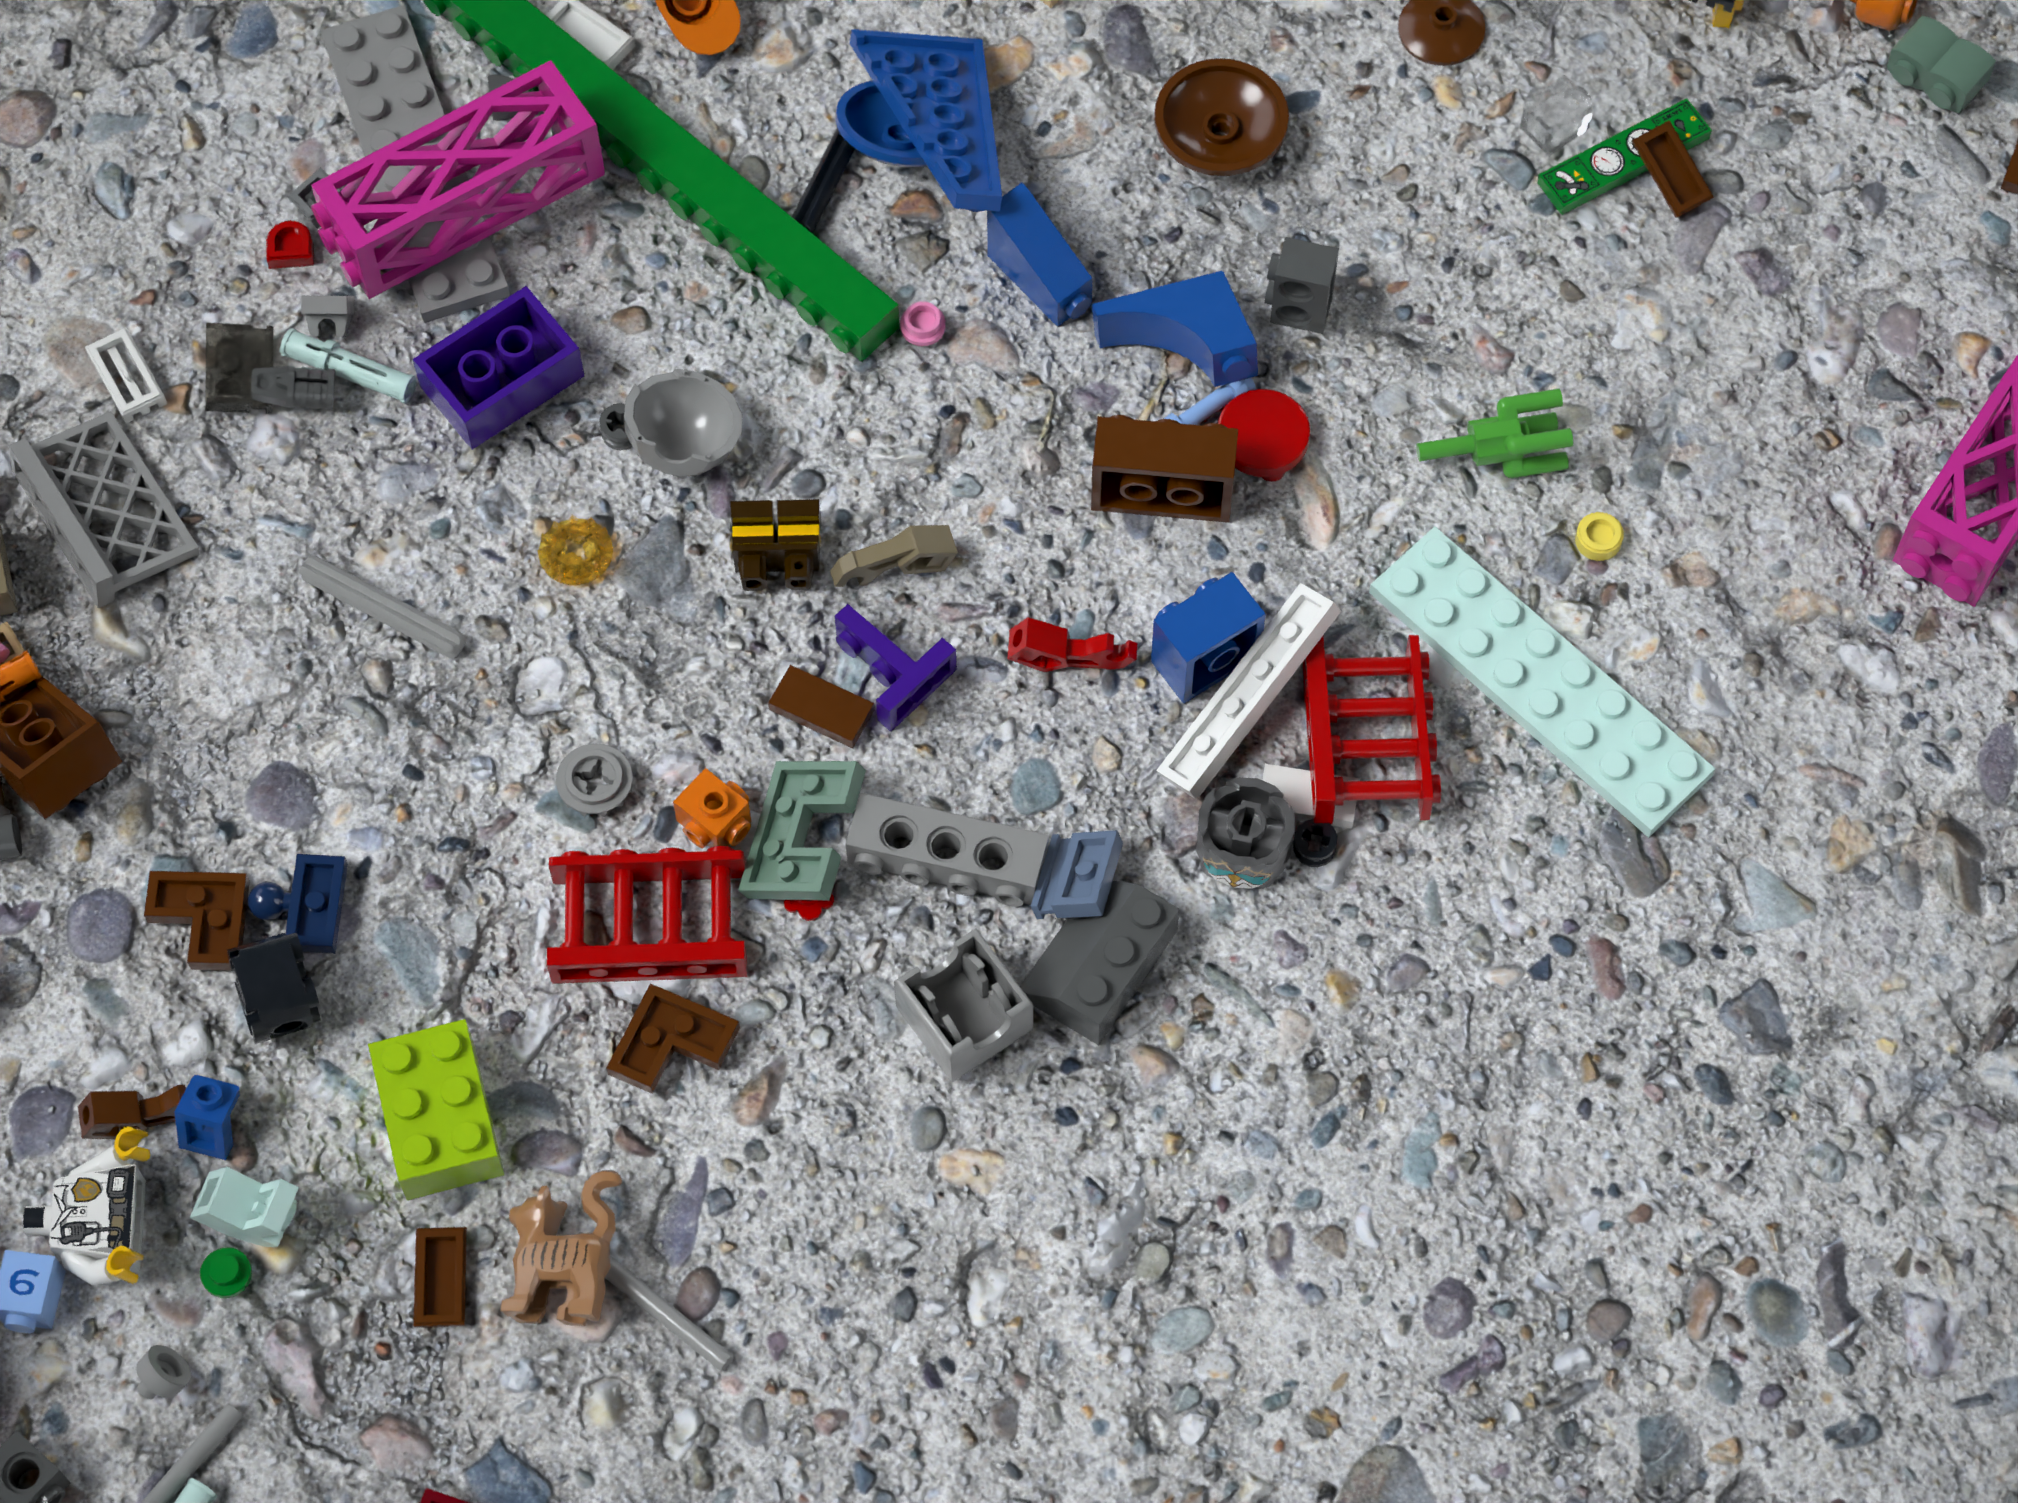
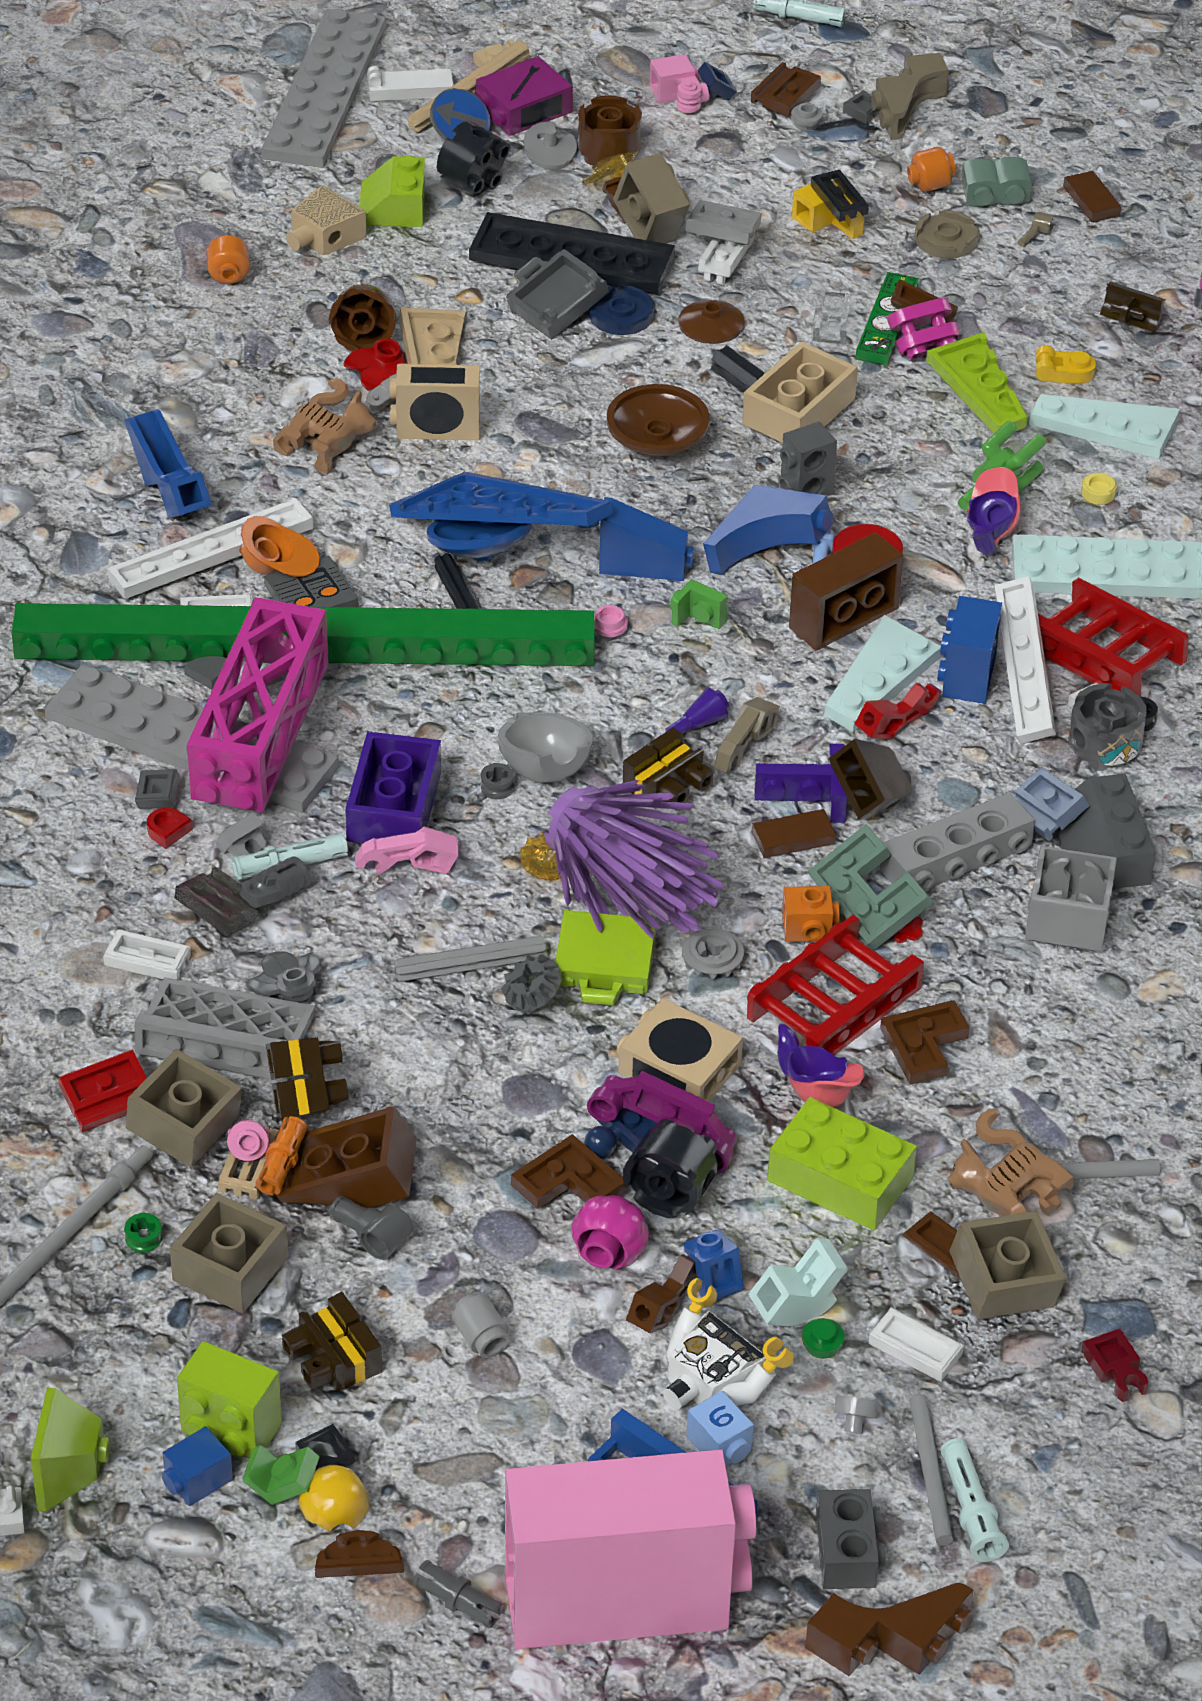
camera: 45 degrees left, 20 degrees down
none -> dark grey plate [245,951,321,1002]
none -> dark grey tile [264,556,359,607]
none -> dark brown hips [265,1037,349,1120]
none -> bright pink piece [355,827,458,874]
none -> dark grey gear [501,954,561,1012]
none -> medium lavender plant [544,780,724,939]
none -> lime piece [555,910,656,1006]
none -> dark pink plant [571,1195,649,1269]
none -> magenta plate [587,1071,737,1174]
none -> tan brick [616,998,743,1102]
none -> dark purple cone [665,687,729,734]
none -> bright green bracket [670,579,728,629]
none -> black axle [711,345,765,393]
none -> tan brick [742,341,858,443]
none -> dark purple hair [777,1024,864,1108]
none -> light aqua wing [824,615,941,732]
none -> dark brown torso [828,739,913,820]
none -> white tile [868,1307,964,1382]
none -> dark pink brick [886,298,962,360]
none -> dark tan tile [914,210,980,259]
none -> lime wing [926,332,1027,433]
none -> dark tan brick [949,1211,1066,1320]
none -> dark purple hair [967,467,1021,556]
none -> dark tan hand [1017,212,1054,247]
none -> light aqua wing [1029,394,1180,459]
none -> yellow plate [1035,345,1096,384]
none -> dark brown hips [1100,281,1166,332]

